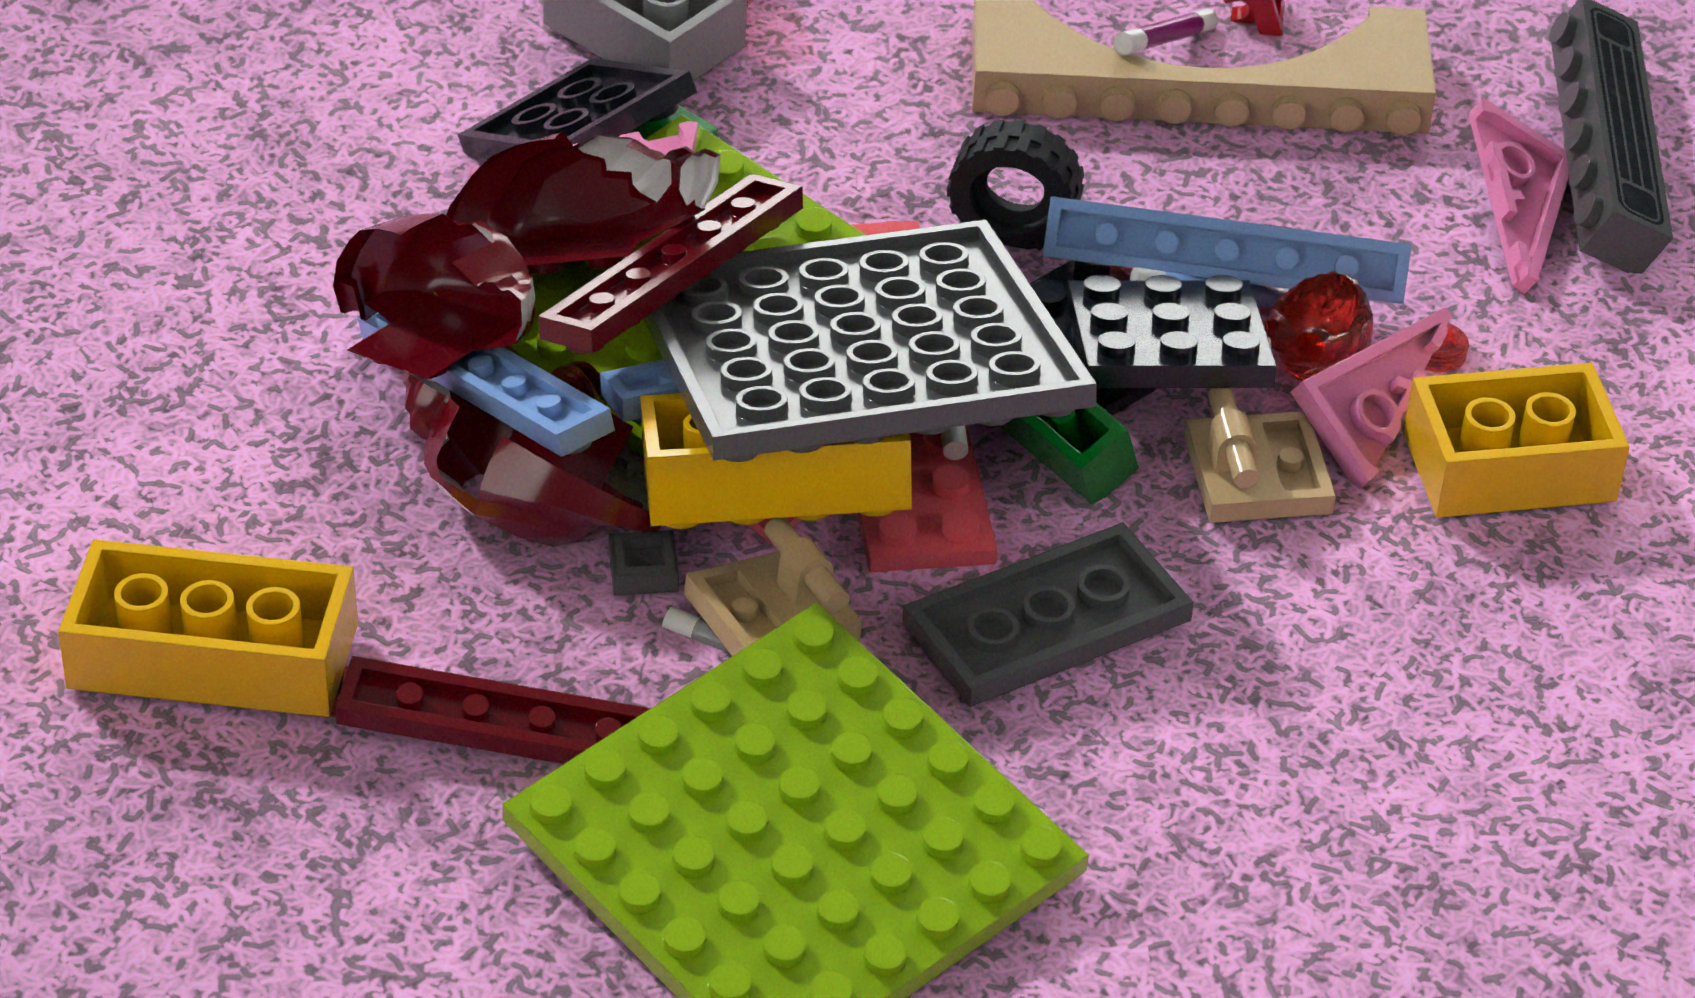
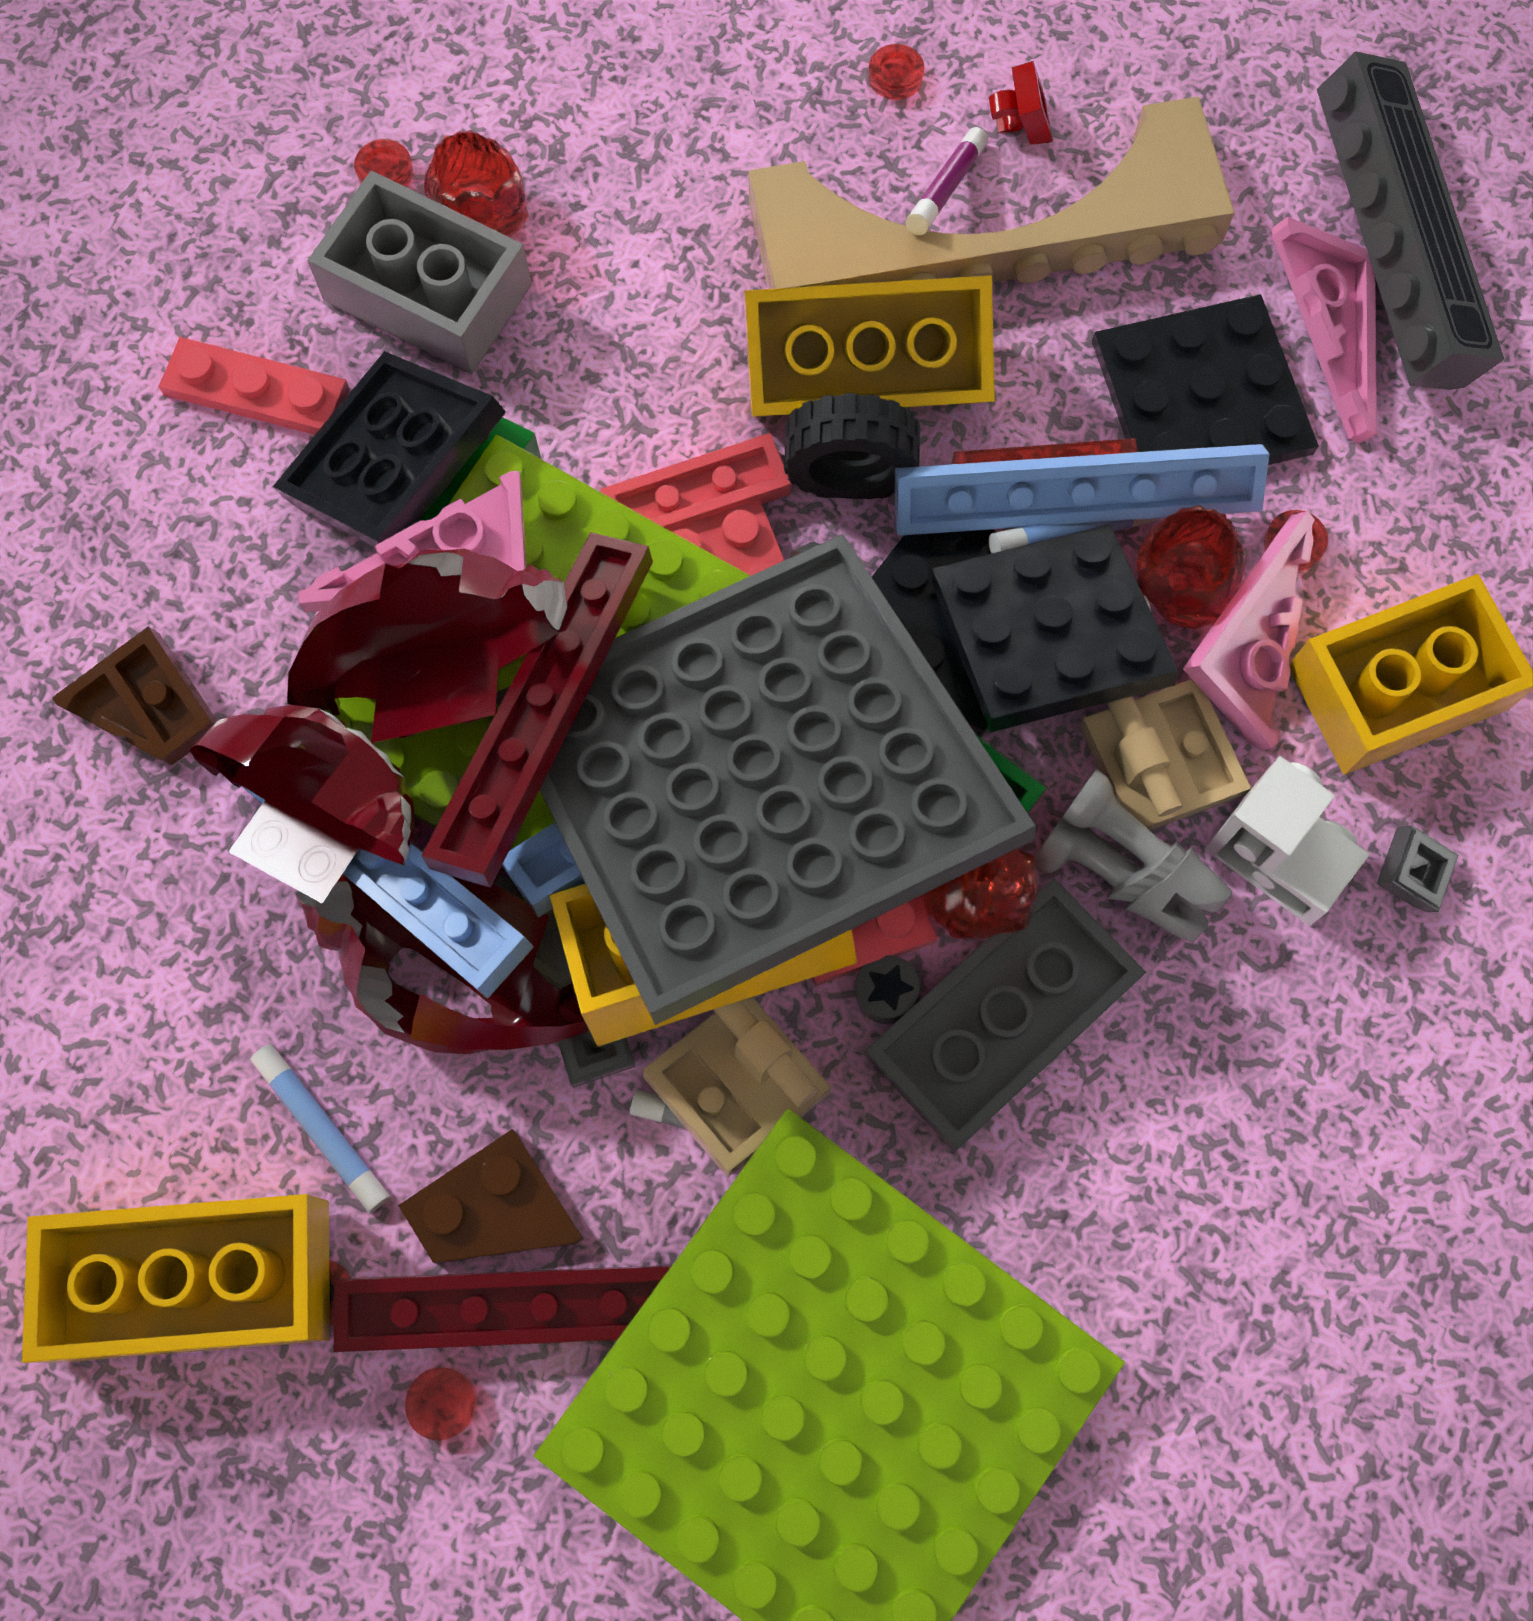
camera: 10 degrees left, 30 degrees up
none -> reddish brown wing [52,626,217,765]
none -> coral plate [158,337,350,435]
none -> light blue bar [250,1044,391,1214]
none -> reddish brown wing [398,1129,584,1264]
none -> clear red tile [405,1367,477,1440]
none -> coral plate [600,433,791,530]
none -> yellow brick [744,275,995,417]
none -> dark grey tile [855,955,920,1024]
none -> clear red hair [920,848,1037,939]
none -> light grey piece [1030,769,1232,943]
none -> black plate [1092,294,1319,465]
none -> white brick [1205,756,1370,926]
none -> dark grey tile [1377,825,1459,912]

